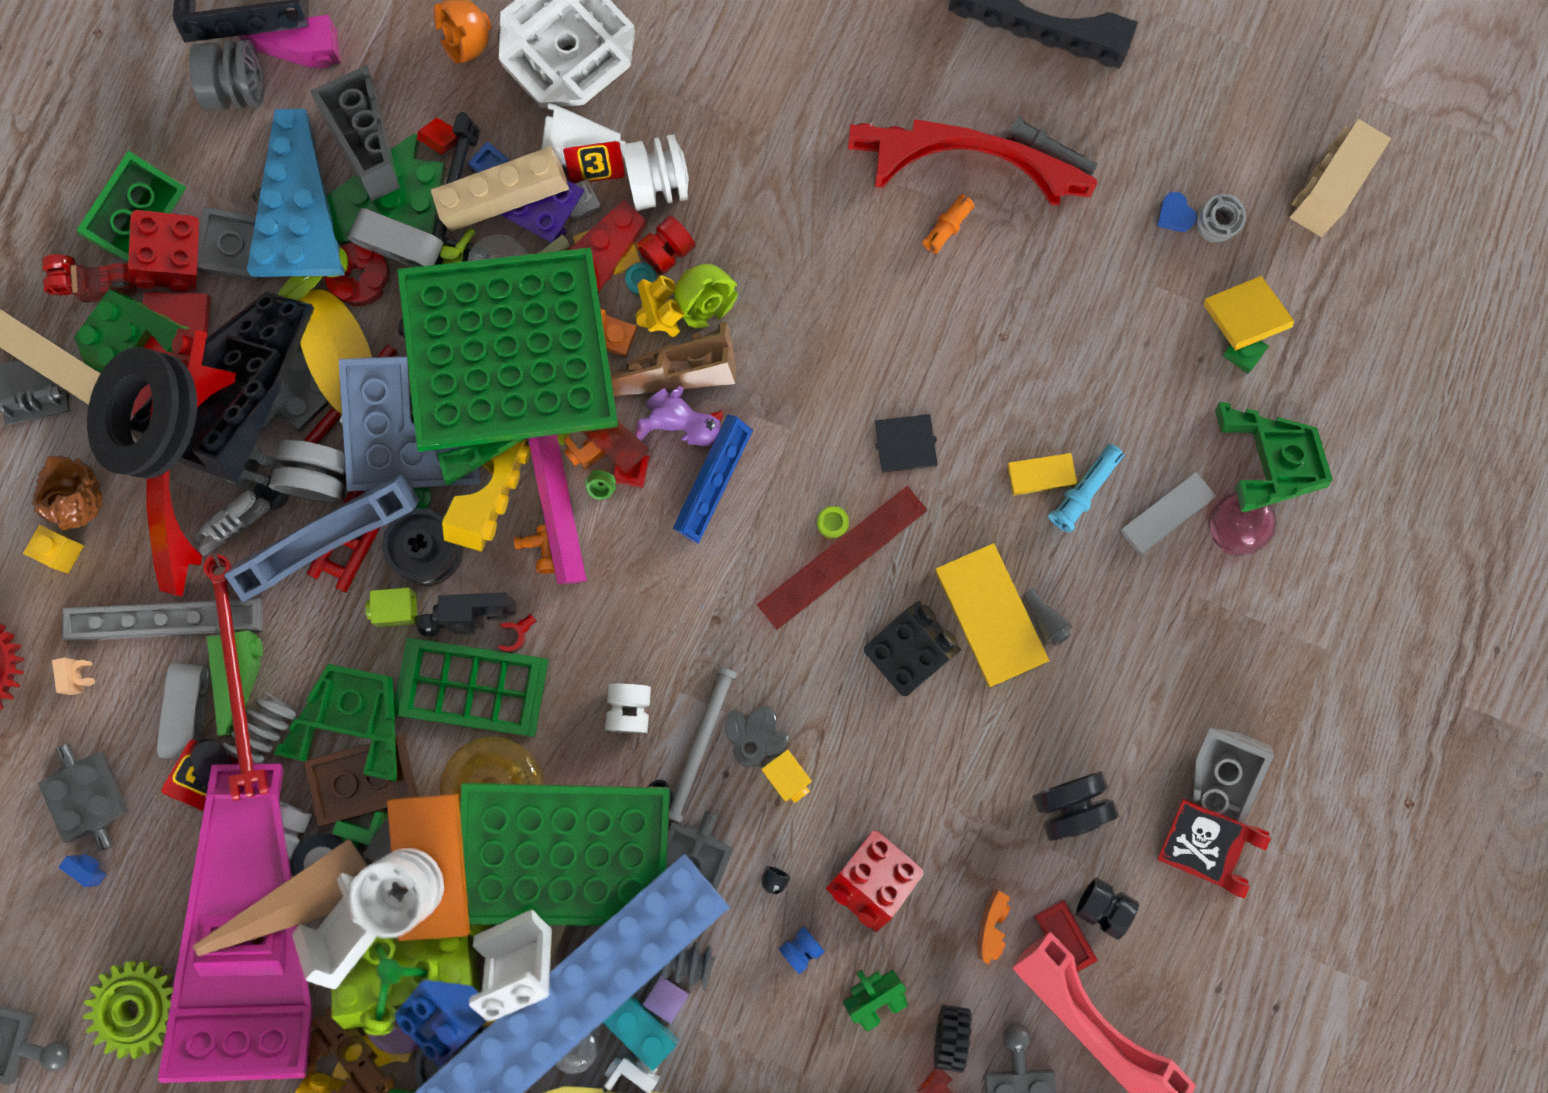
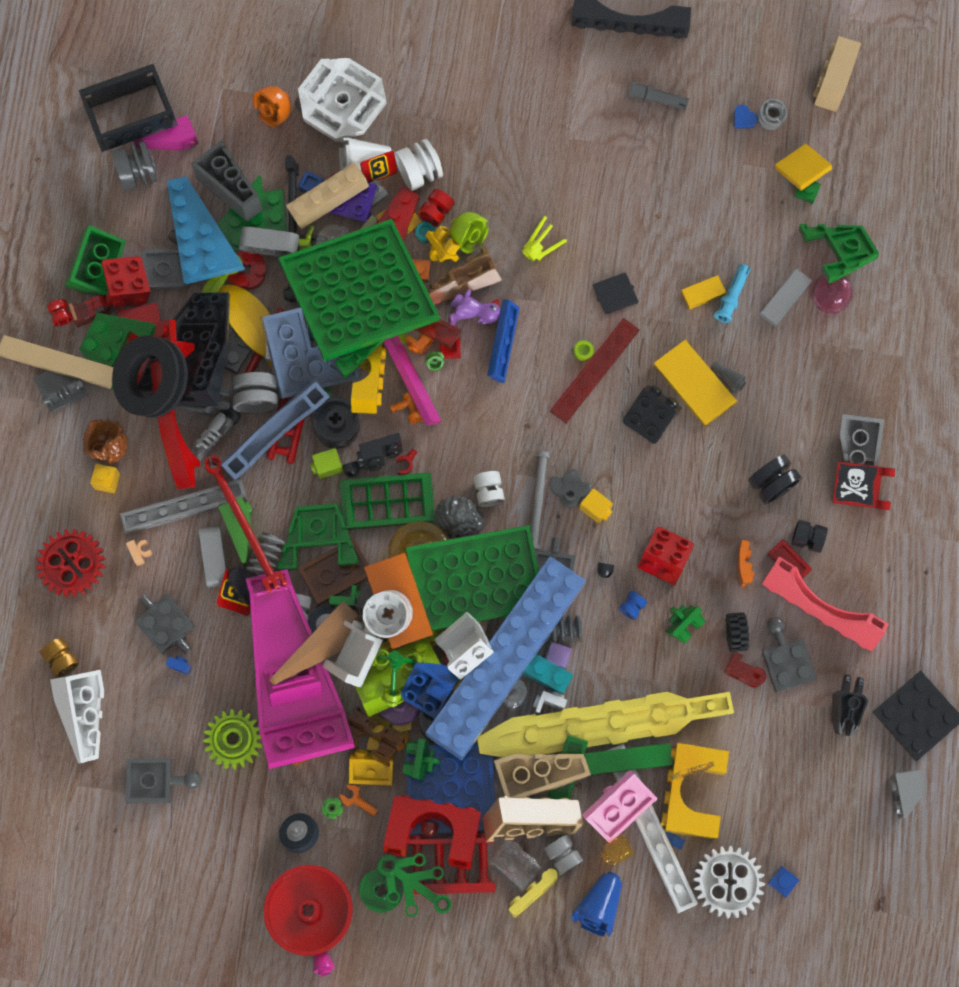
camera: 15 degrees left, 5 degrees down
red tile [417,117,458,155] -> none
red slope [848,119,1097,206] -> none
orange pin [922,194,975,254] -> none
none -> dark grey hair [434,495,485,539]
none -> neon yellow plant [522,216,567,261]

